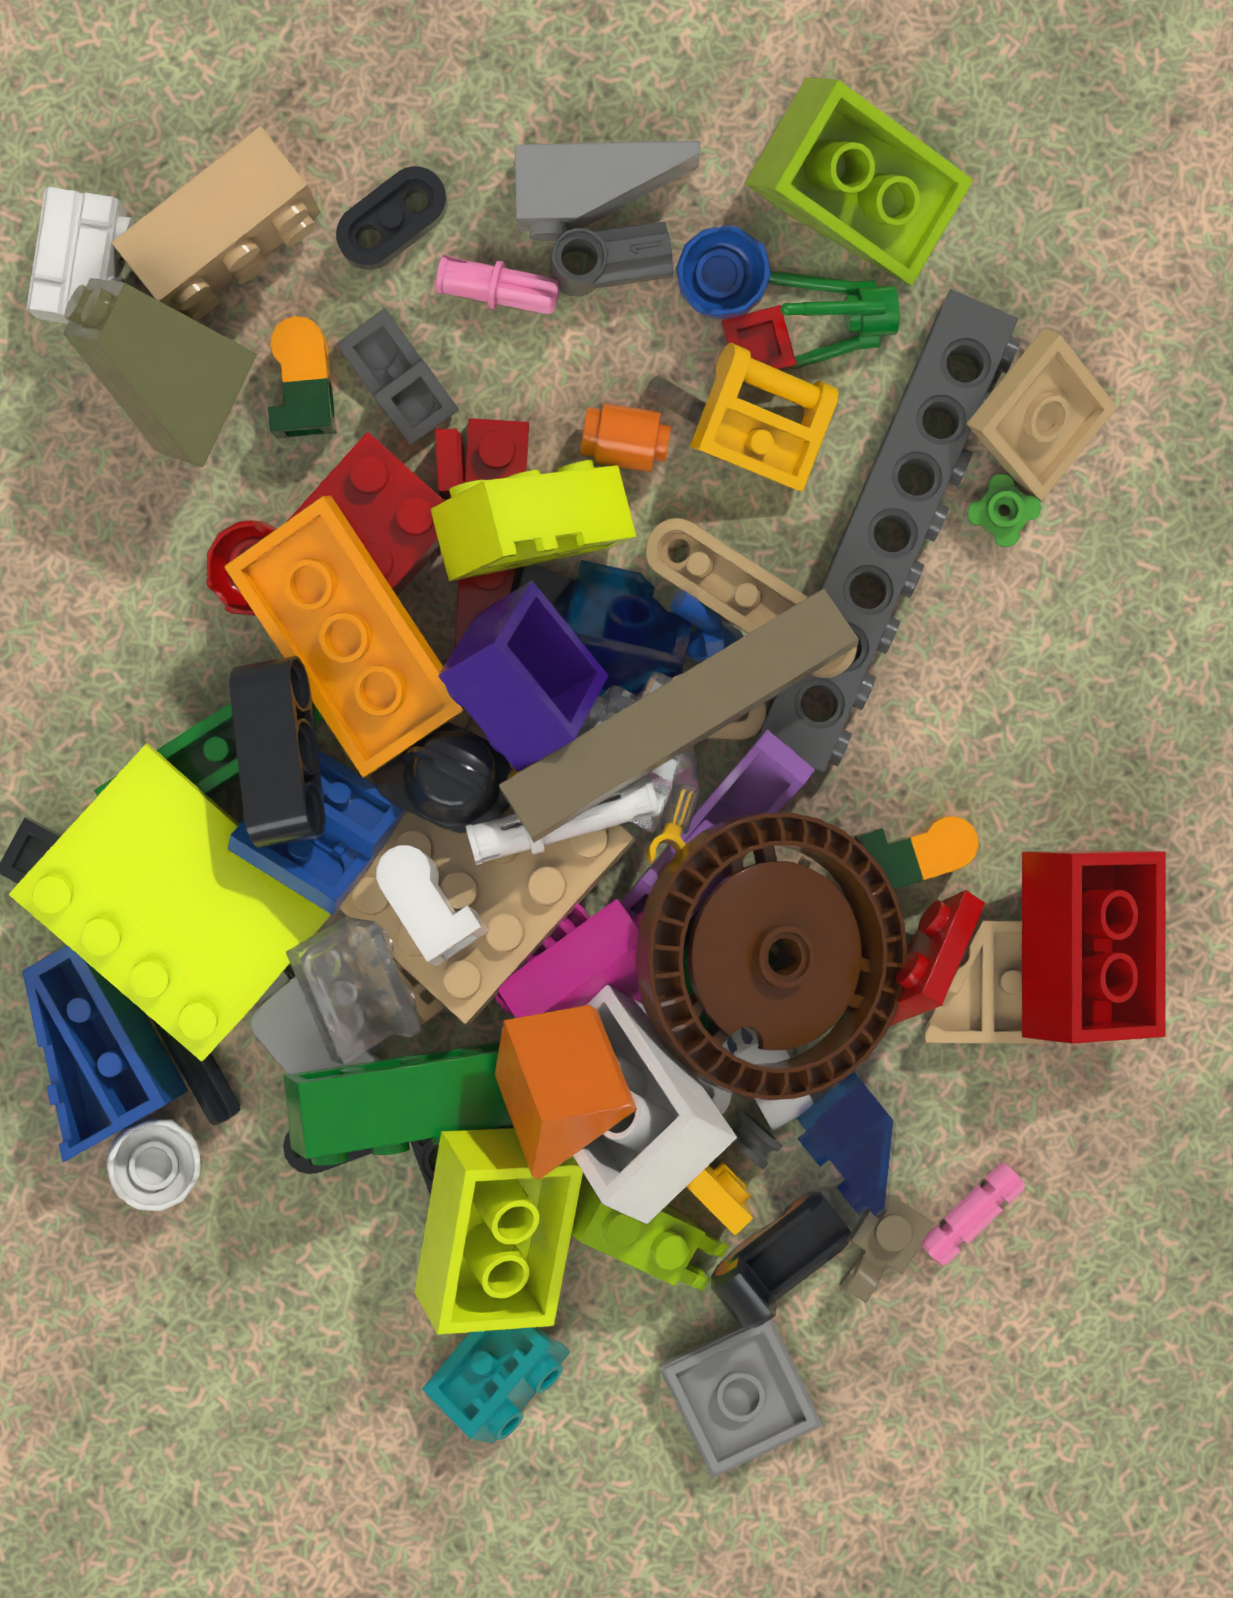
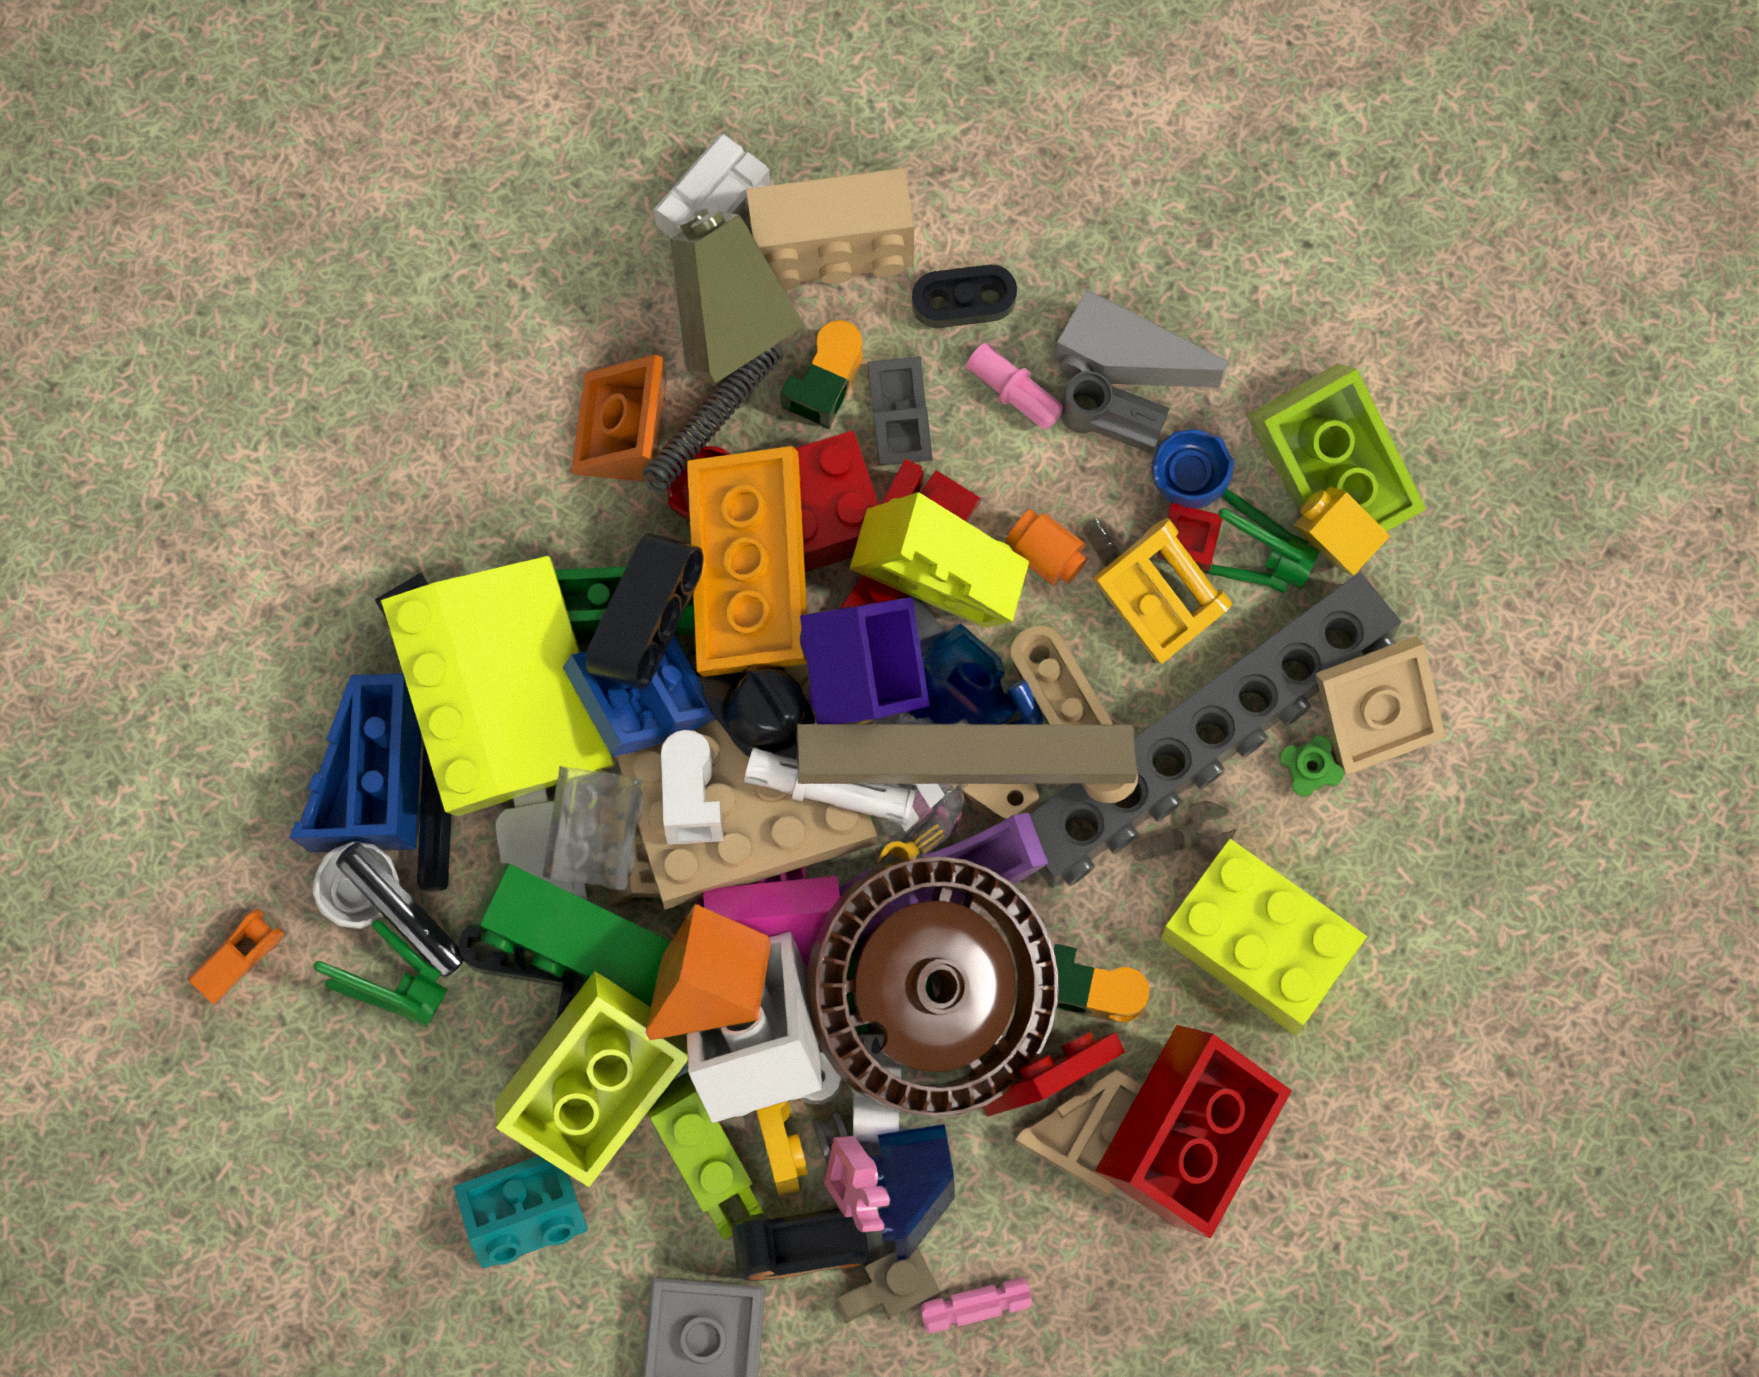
camera: 30 degrees right, 15 degrees down
none -> orange bar [187,909,284,1005]
none -> green plant [313,919,448,1028]
none -> black axle [336,843,464,977]
none -> orange slope [571,354,666,483]
none -> dark grey piece [642,344,783,494]
none -> bright pink plate [824,1136,890,1232]
none -> clear smoke bar [1131,800,1236,862]
none -> neon yellow brick [1161,839,1368,1036]
none -> yellow brick [1293,486,1390,576]

